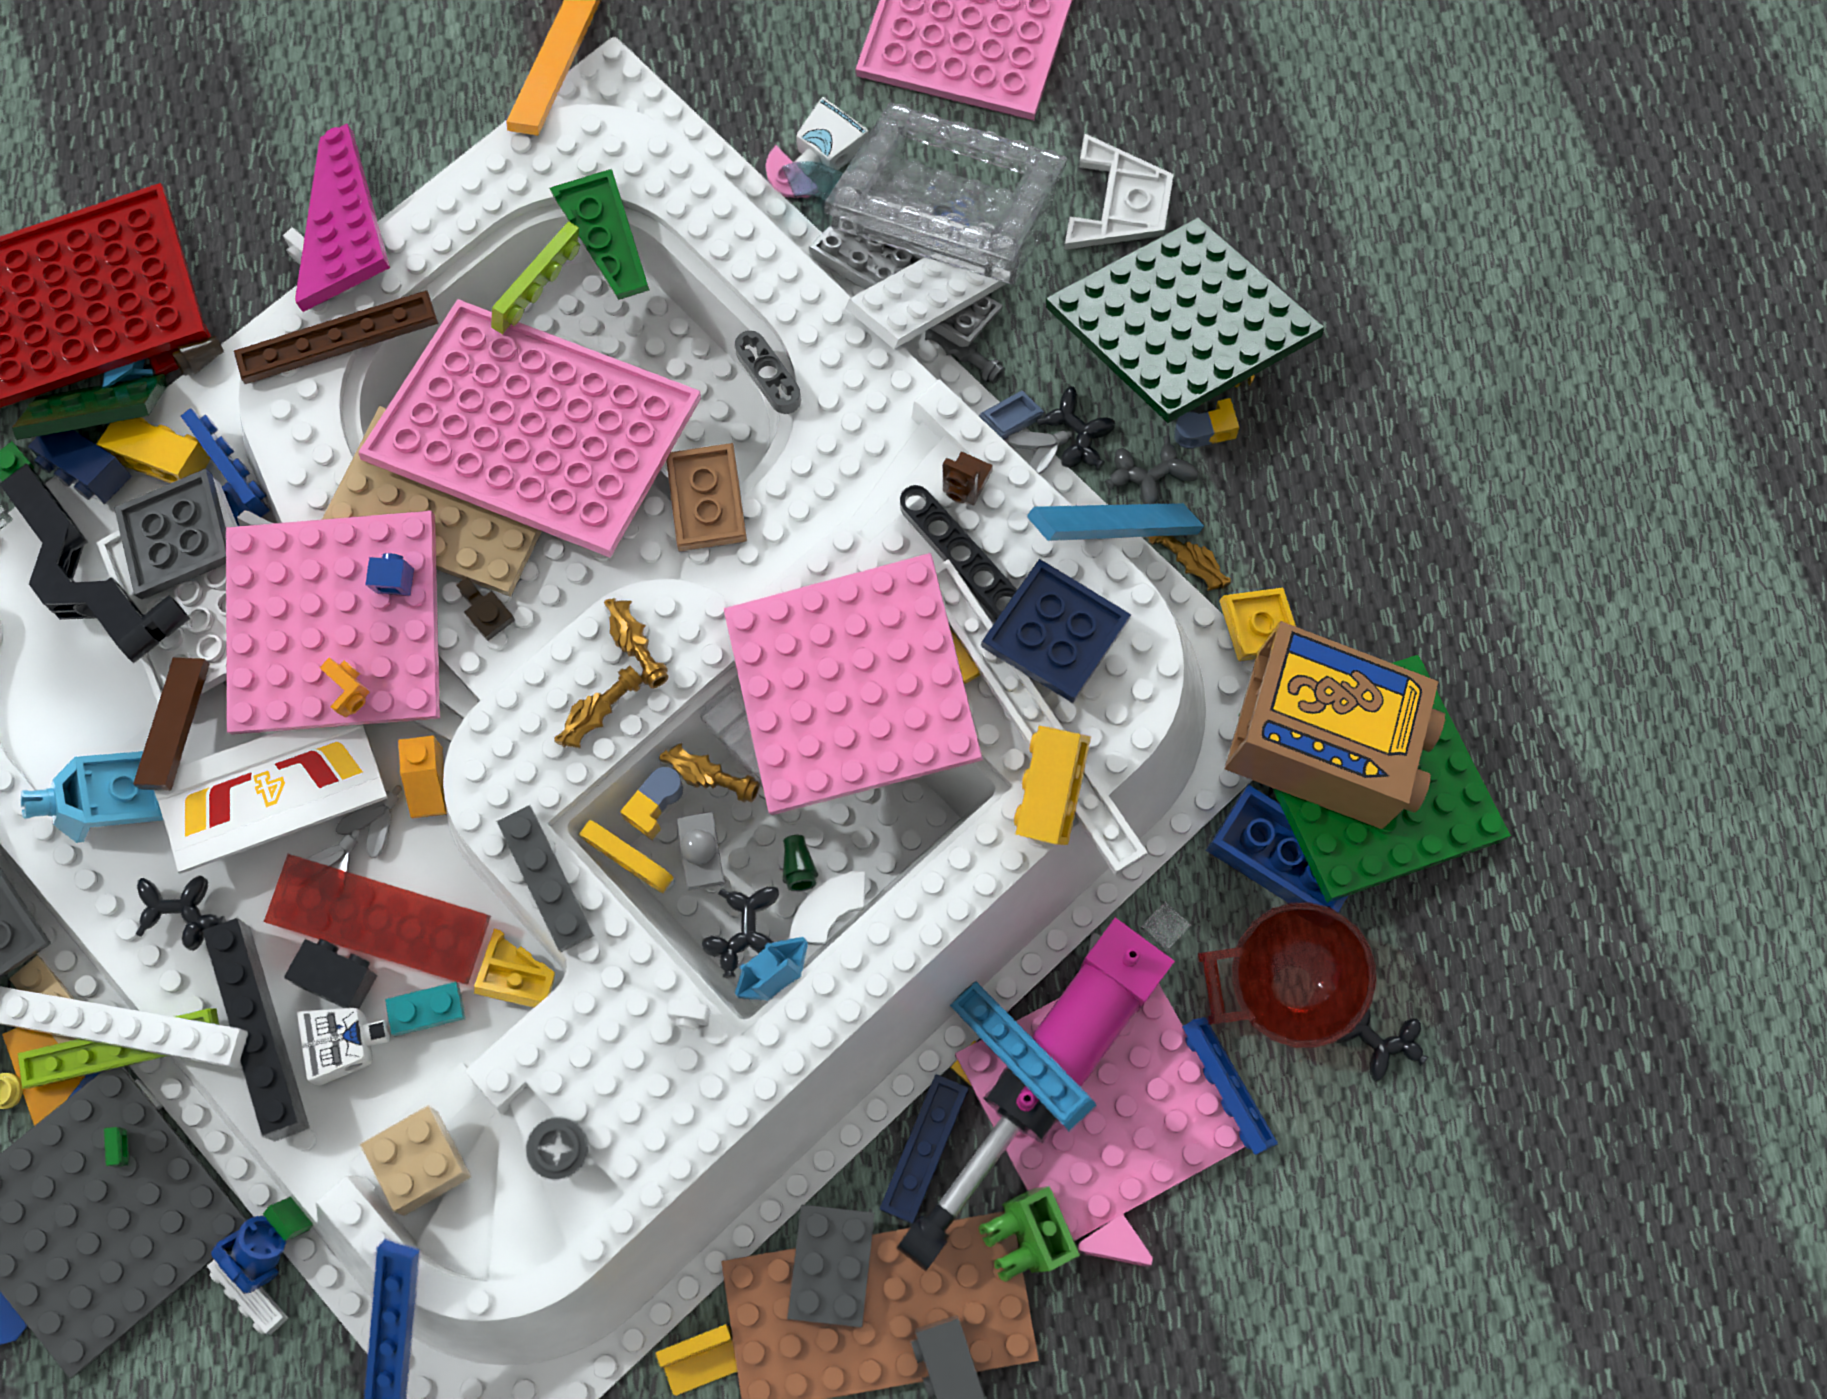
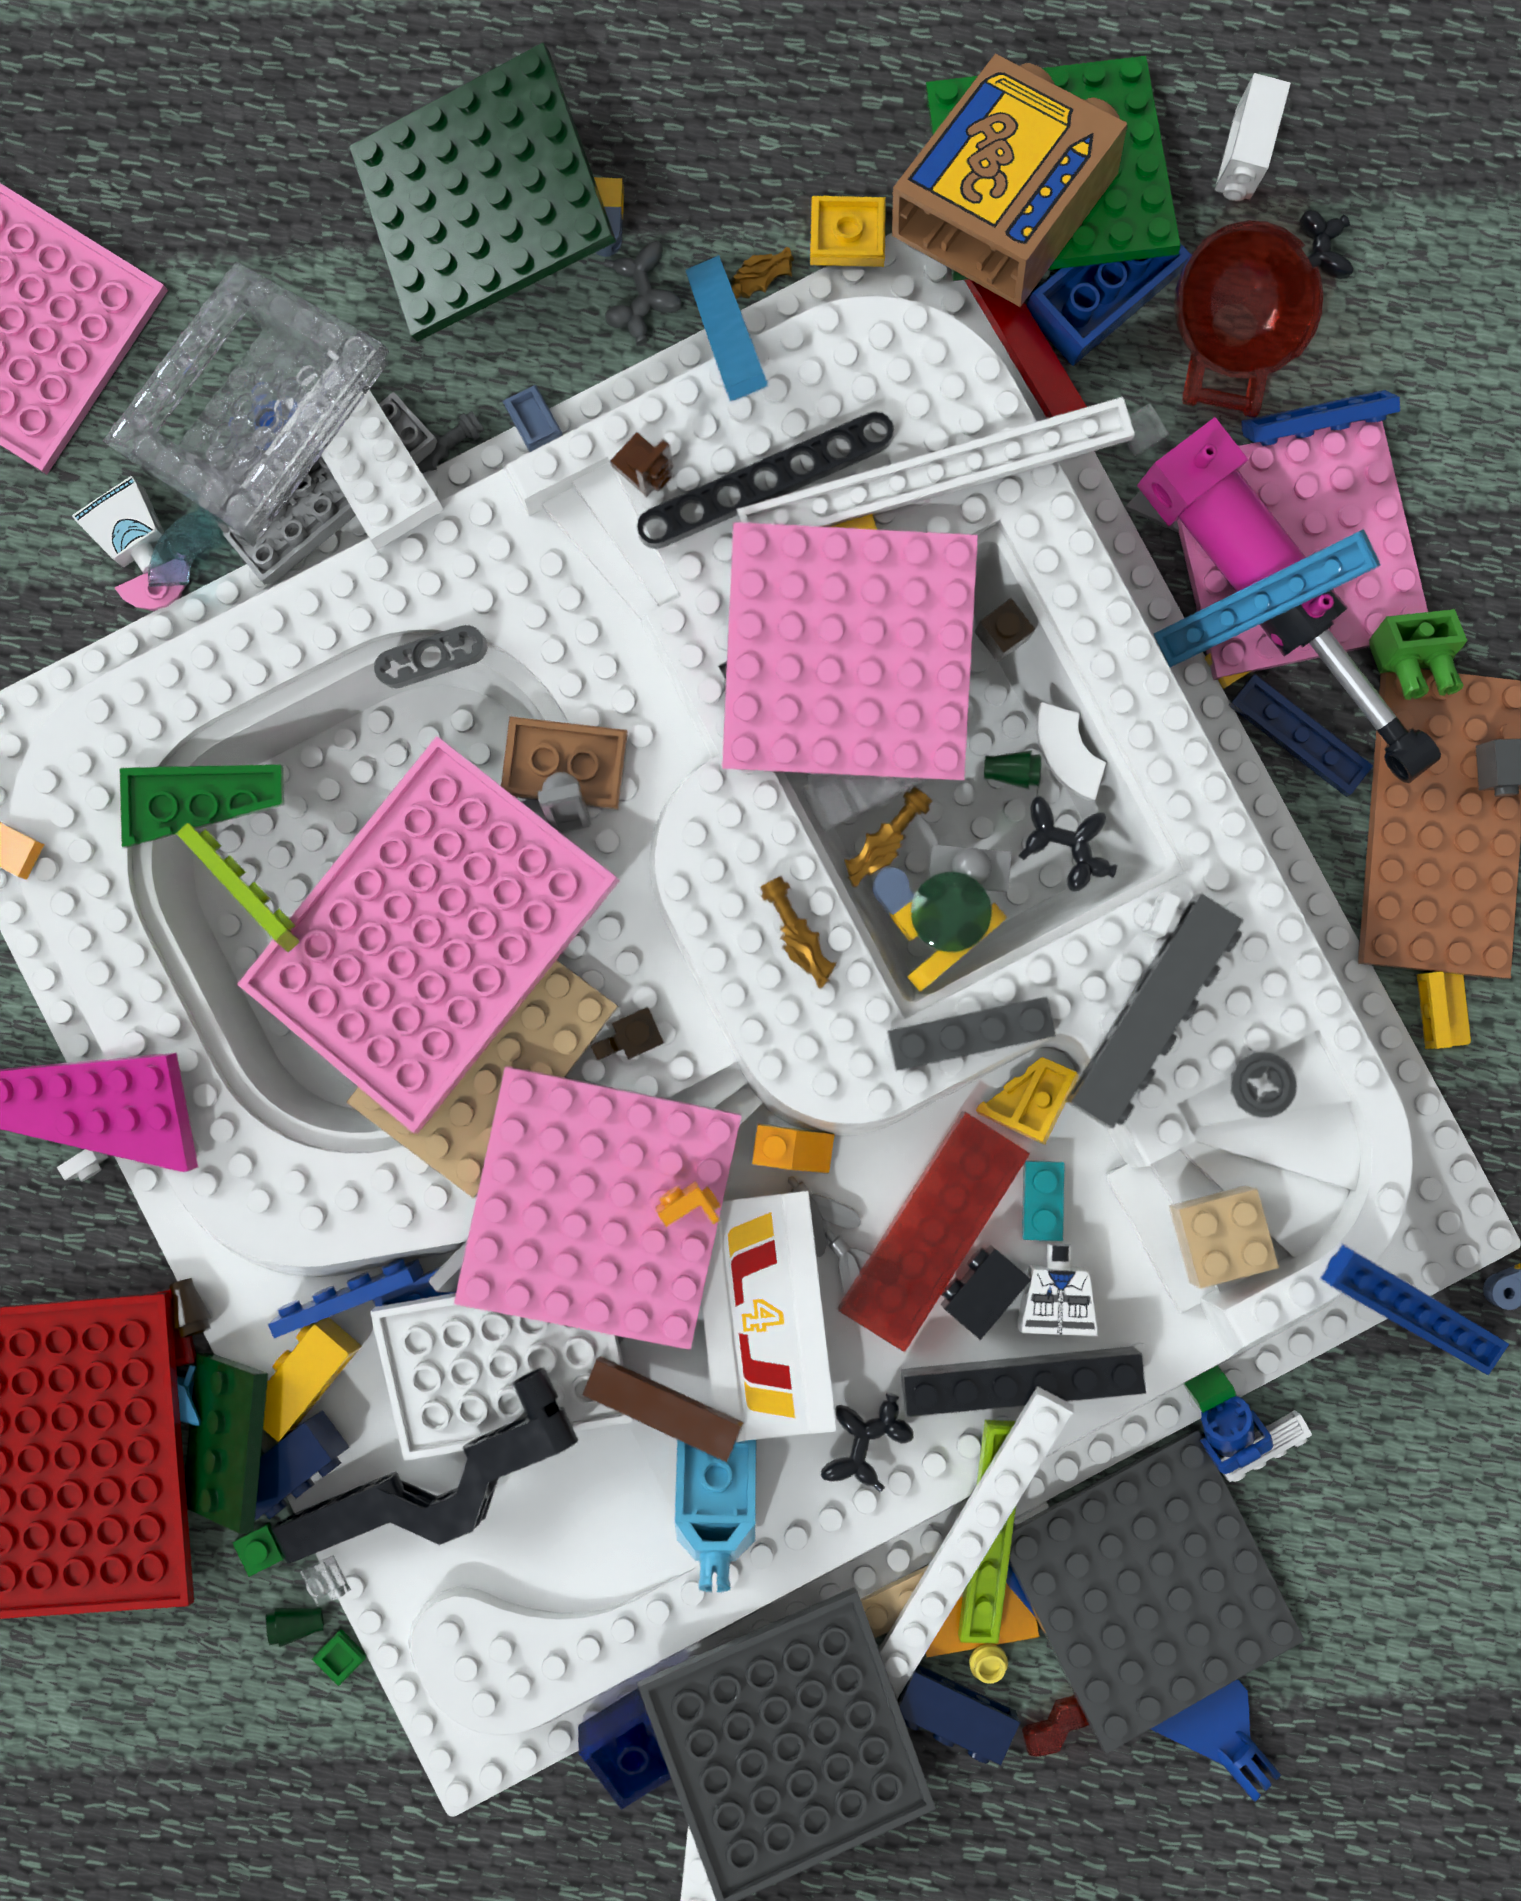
camera: 80 degrees left, 15 degrees up
green tile [104,1127,129,1167] -> none
dark grey plate [114,469,226,600] -> none
reddish brown tile [233,290,439,384] -> none
blue plate [365,553,414,596] -> none
pearl gold piece [604,598,669,688] -> none
dark azure piece [735,937,808,1001] -> none
dark grey plate [787,1204,875,1328] -> none
dark blue plate [981,558,1131,703] -> none
light grey piece [1007,431,1073,474] -> none
yellow brick [1014,725,1092,845] -> none
black piece [1036,386,1115,470] -> none
white wing [1065,134,1174,250] -> none
bright pink slope [1077,1213,1153,1267] -> none
none -> light grey tile [537,772,591,833]
none -> clear green dish [911,872,992,952]
none -> red tile [964,279,1087,419]
none -> dark brown brick [974,598,1036,662]
none -> dark grey brick [1065,893,1243,1129]
none -> white window [1215,73,1291,201]

